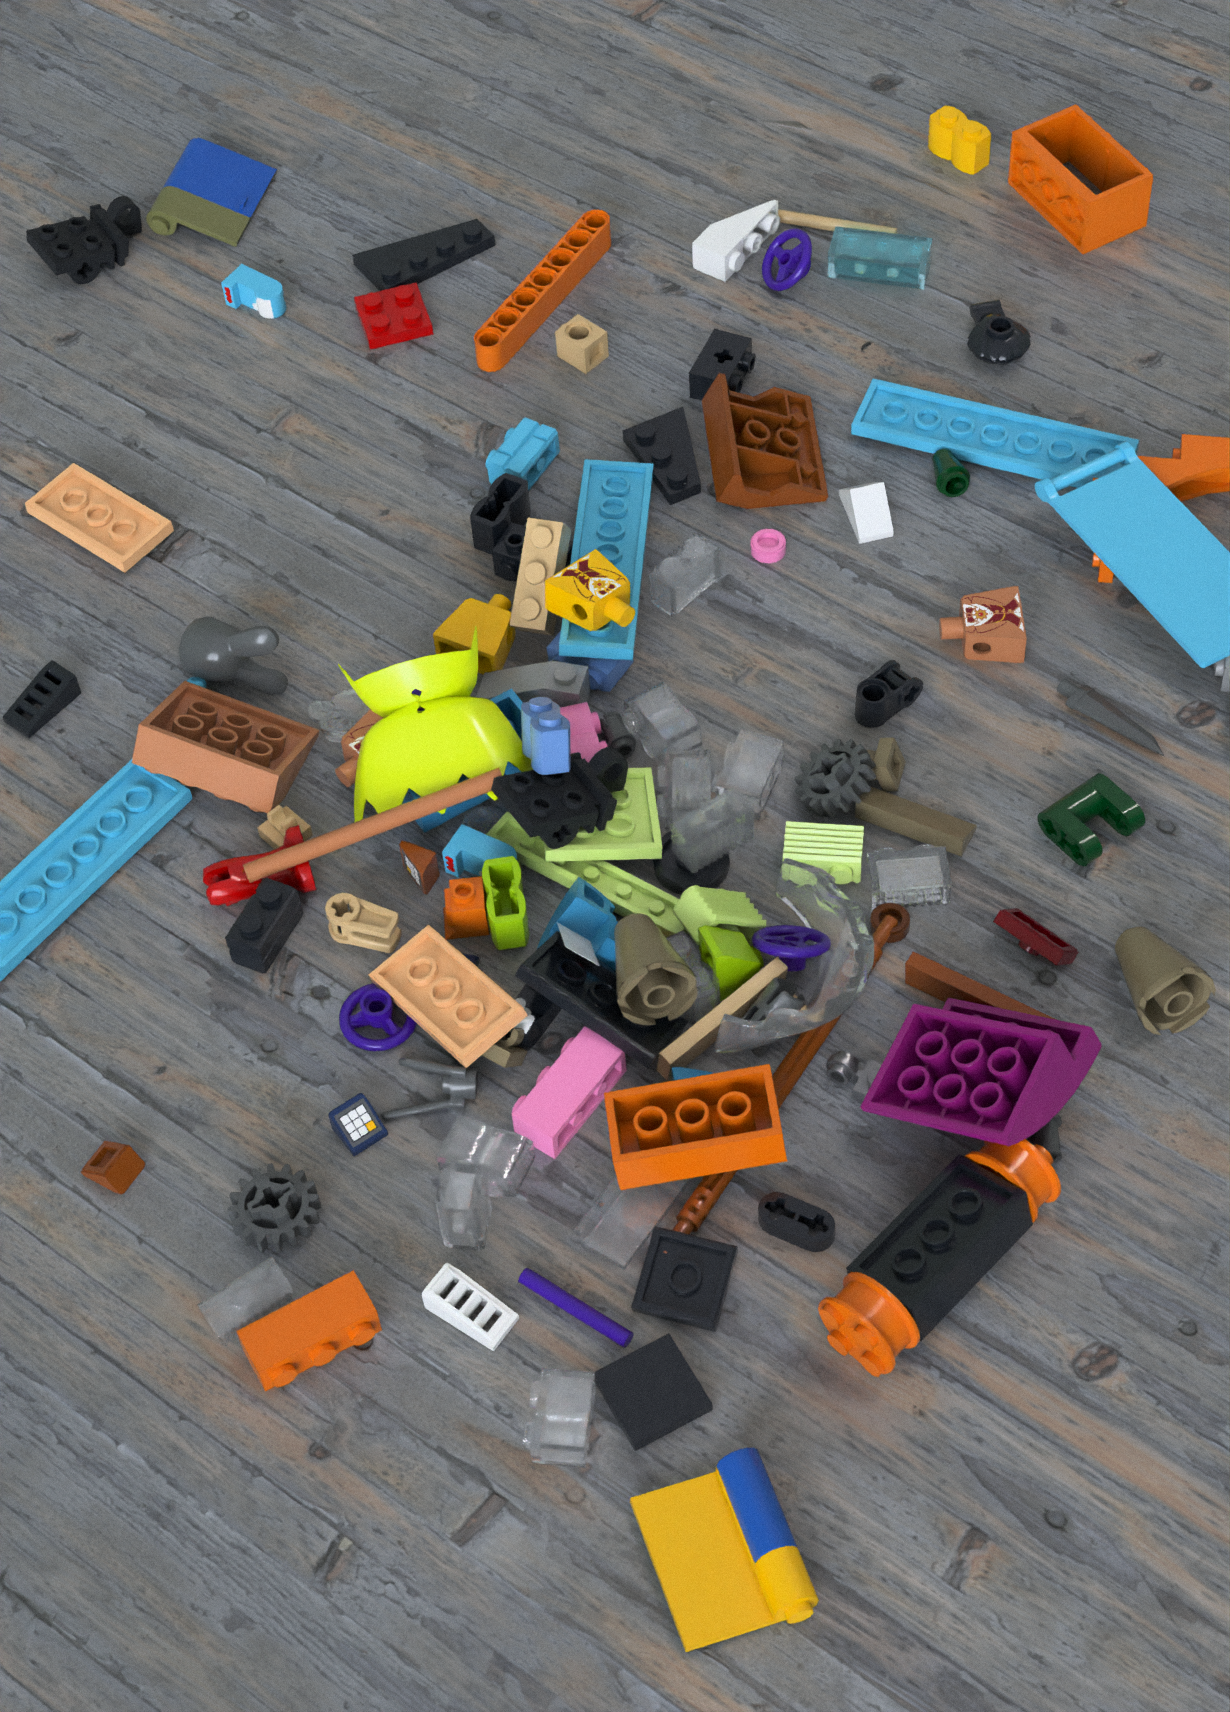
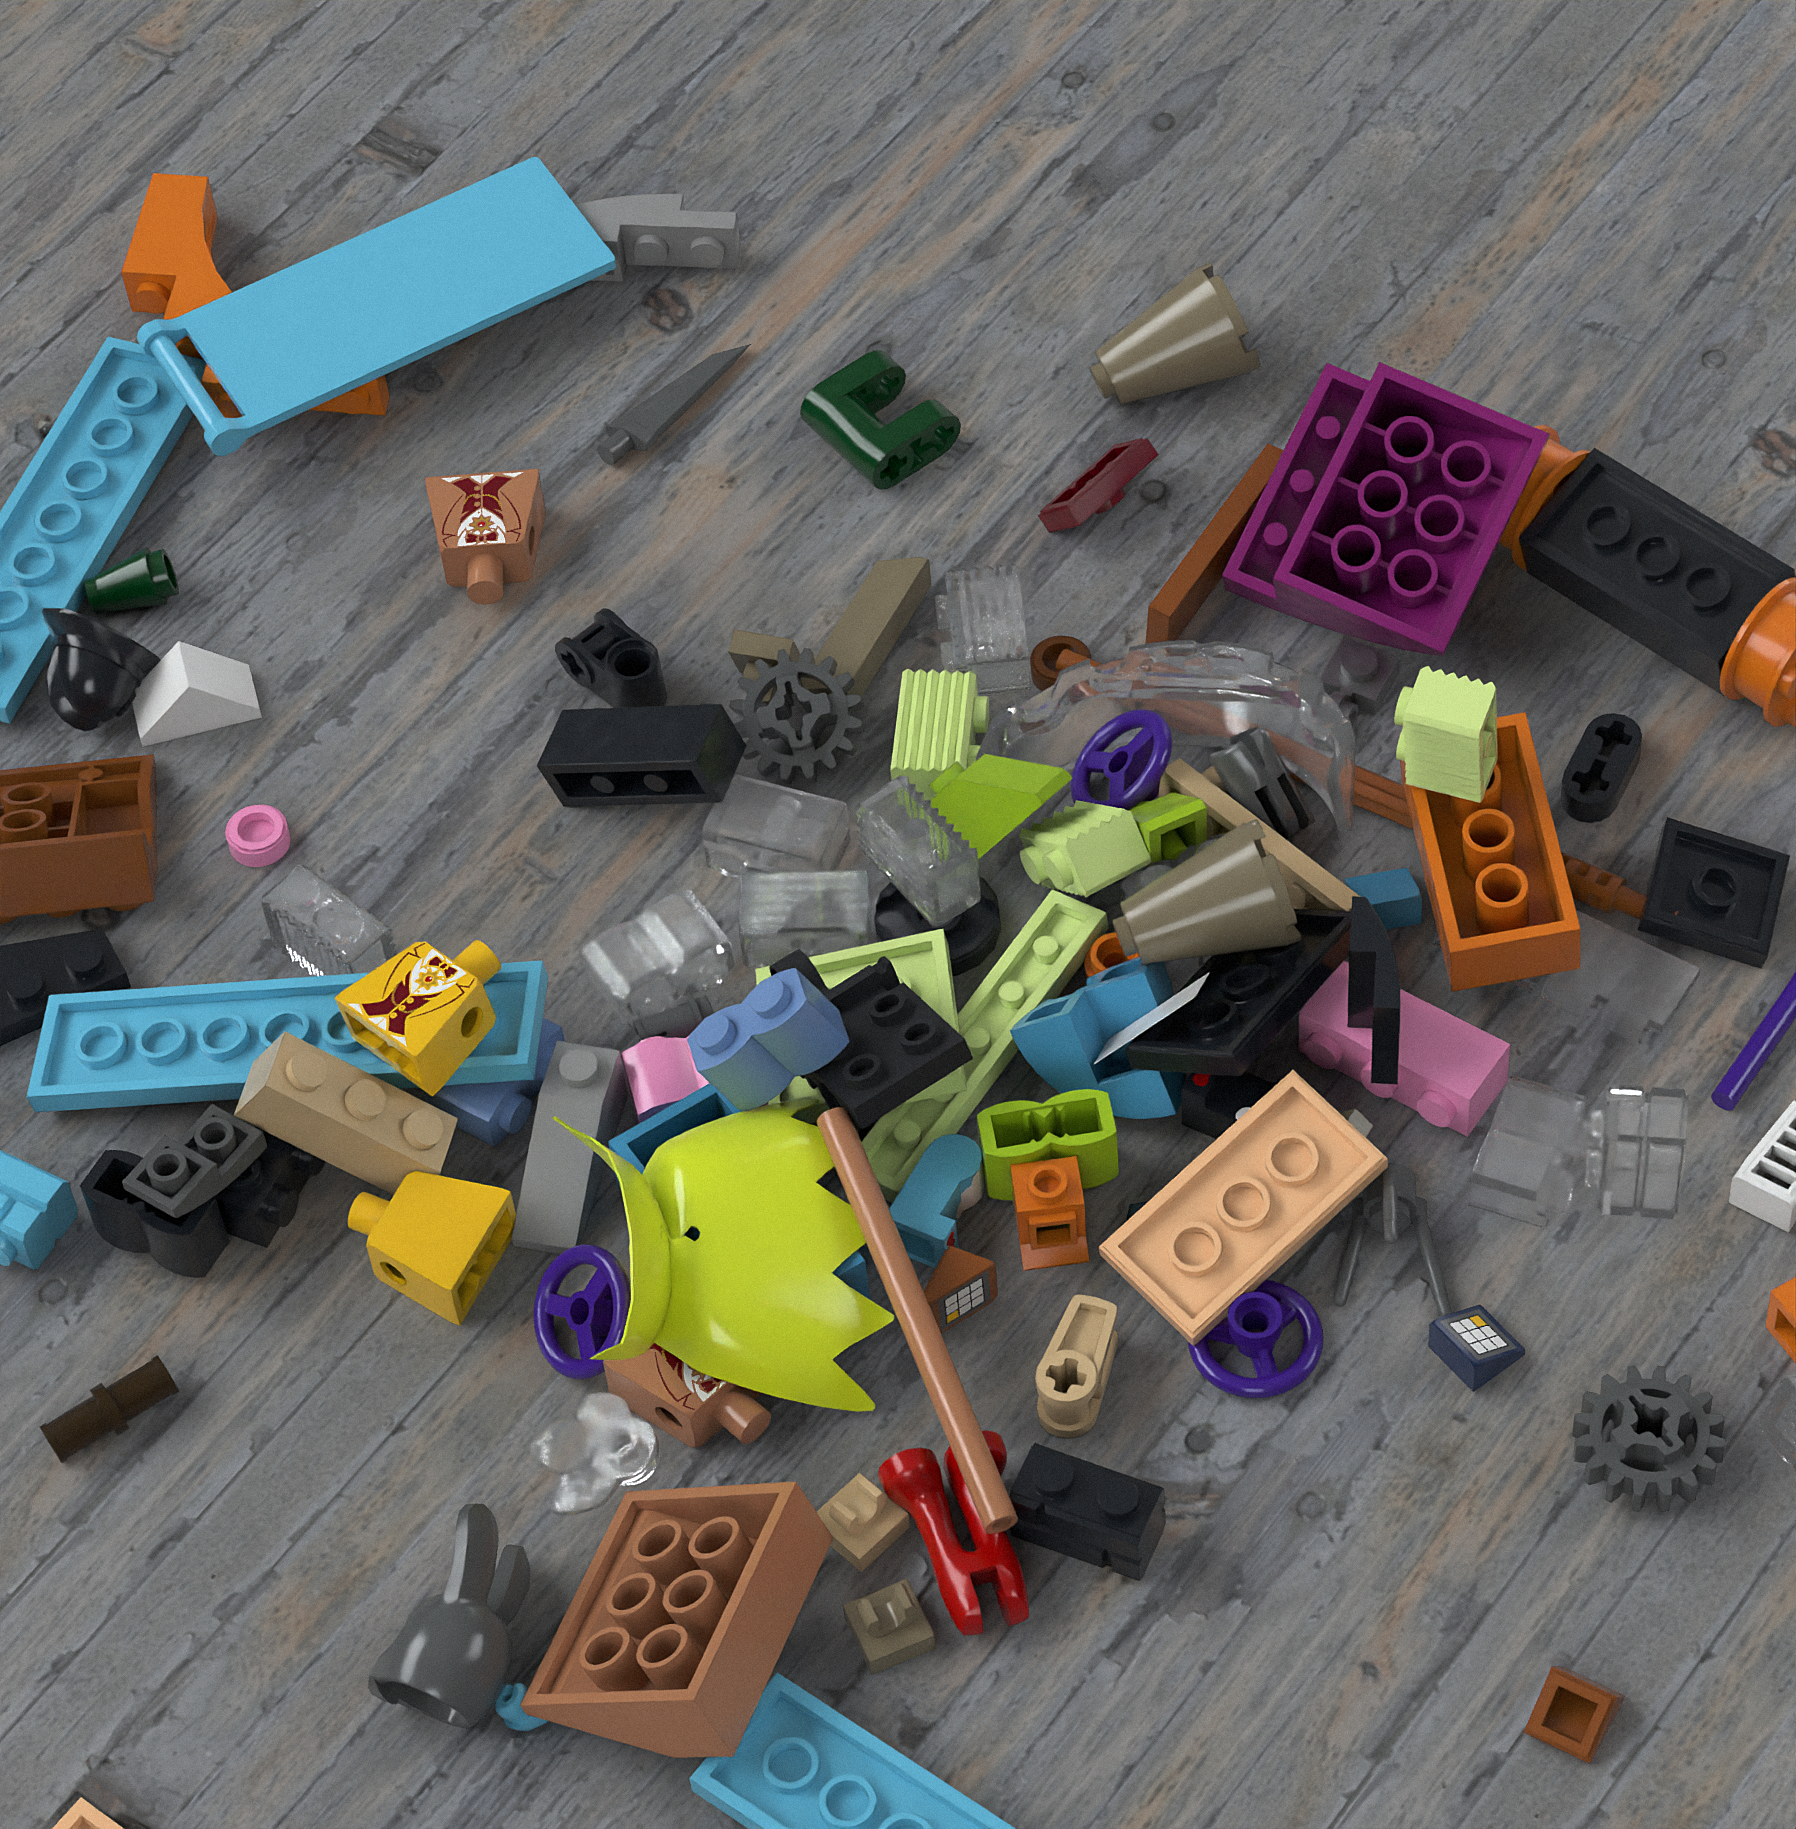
camera: 90 degrees left, 0 degrees up
none -> dark brown pin [39,1355,179,1463]
none -> black piece [42,608,161,732]
none -> dark grey slope [122,1104,267,1218]
none -> black brick [537,704,747,807]
none -> dark tan tile [843,1579,936,1675]
none -> lime slope [918,754,1072,869]
none -> black slope [1347,896,1400,1085]
none -> yellowish green brick [1394,666,1498,803]

